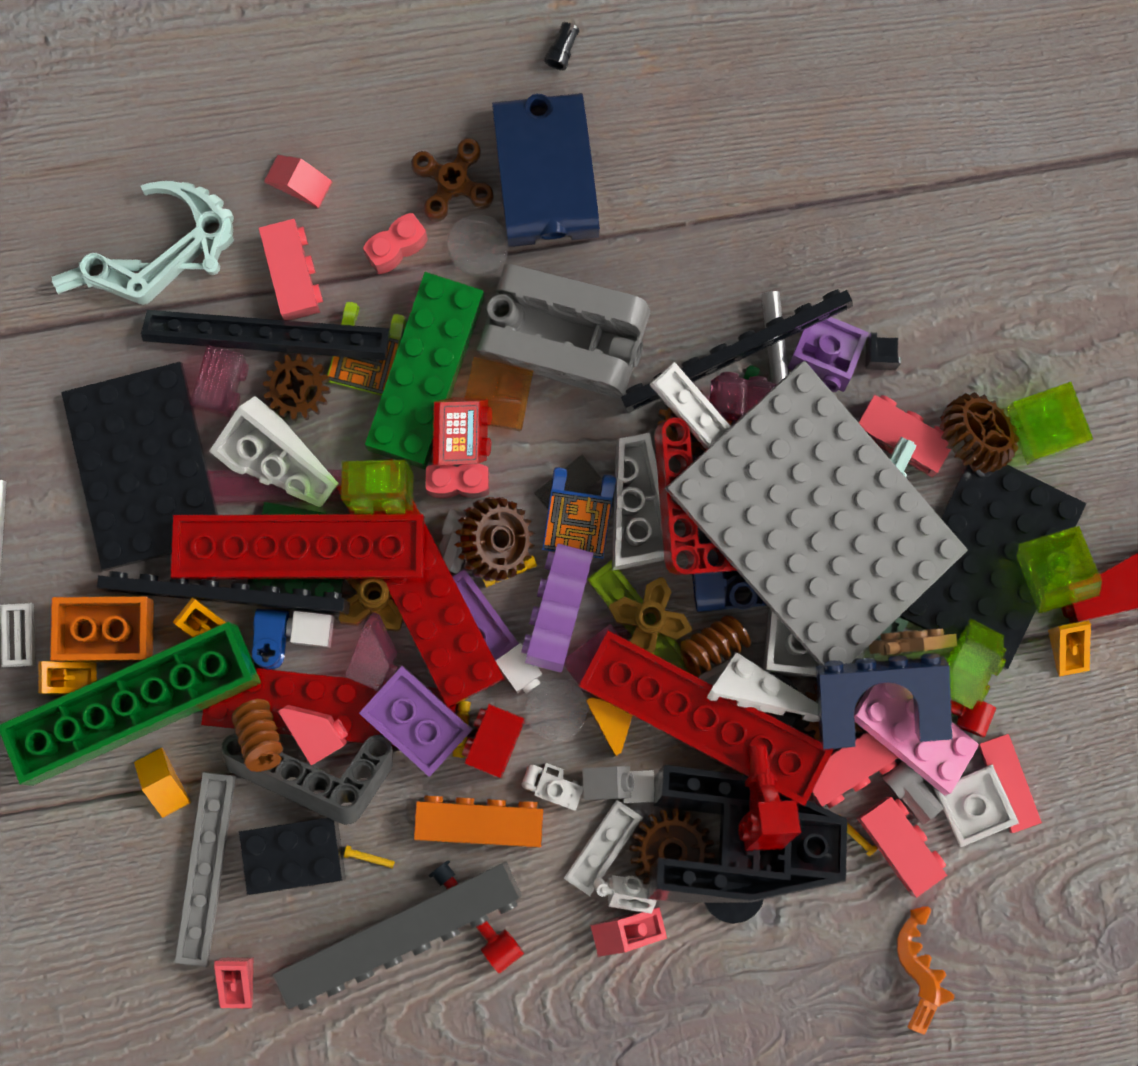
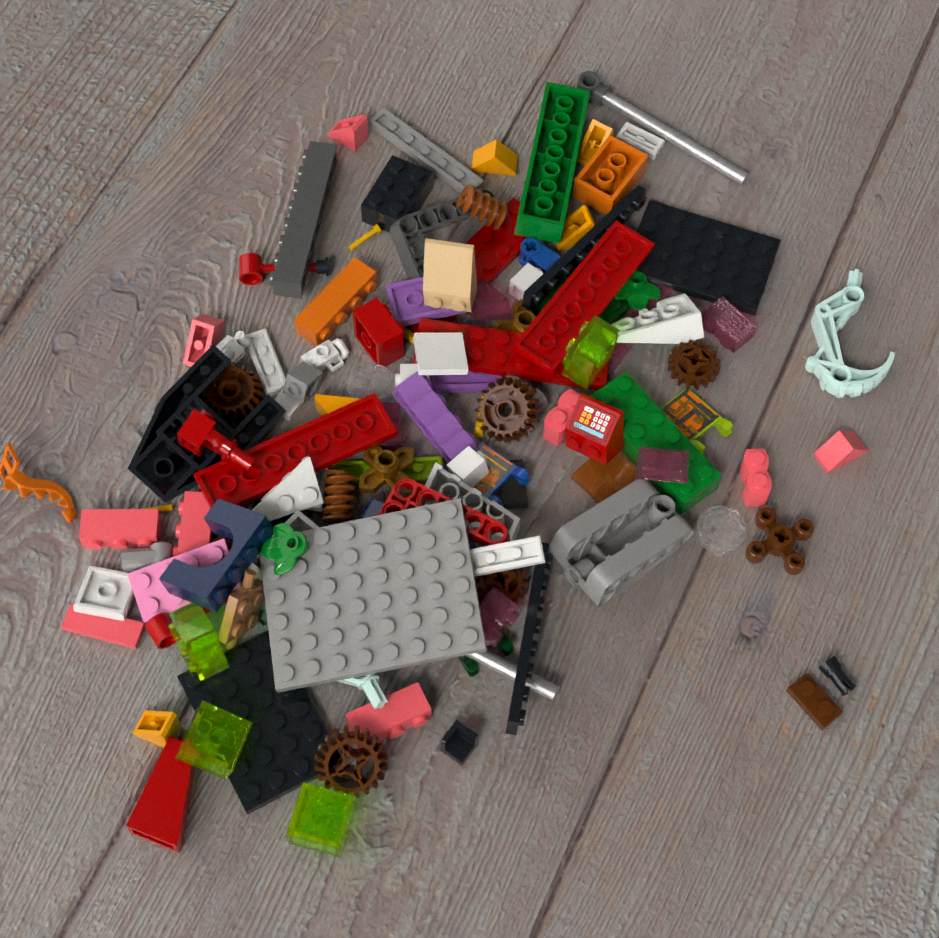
camera: 125 degrees right, 20 degrees down
black plate [141,310,390,360] -> none
coral brick [259,219,323,321] -> none
coral slope [278,705,348,766] -> none
dark blue panel [492,93,600,247] -> none
medium lavender plate [788,317,869,392] -> none
none -> green plate [260,523,309,575]
none -> white tile [413,333,468,375]
none -> tan slope [423,238,477,312]
none -> white brick [447,446,490,488]
none -> green plate [615,271,660,310]
none -> clear pink brick [636,446,690,483]
none -> reddish brown plate [786,673,843,731]

